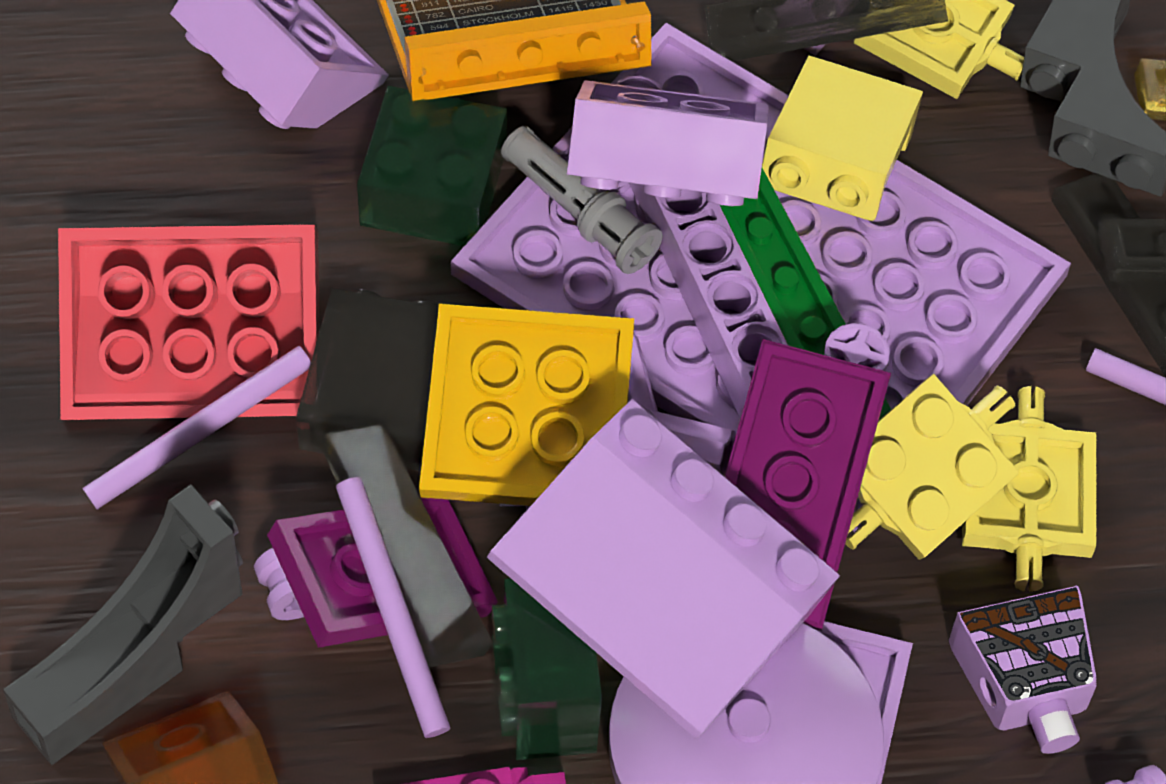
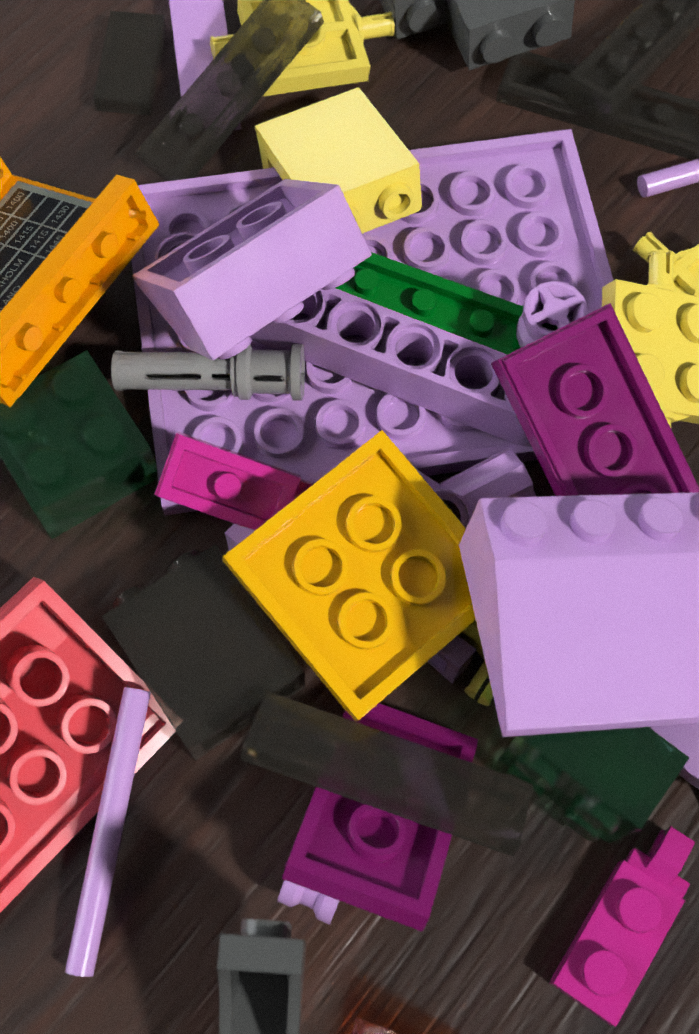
camera: 45 degrees left, 10 degrees up
lavender bar [336,477,451,738] -> none
none -> dark pink hinge [155,432,313,530]

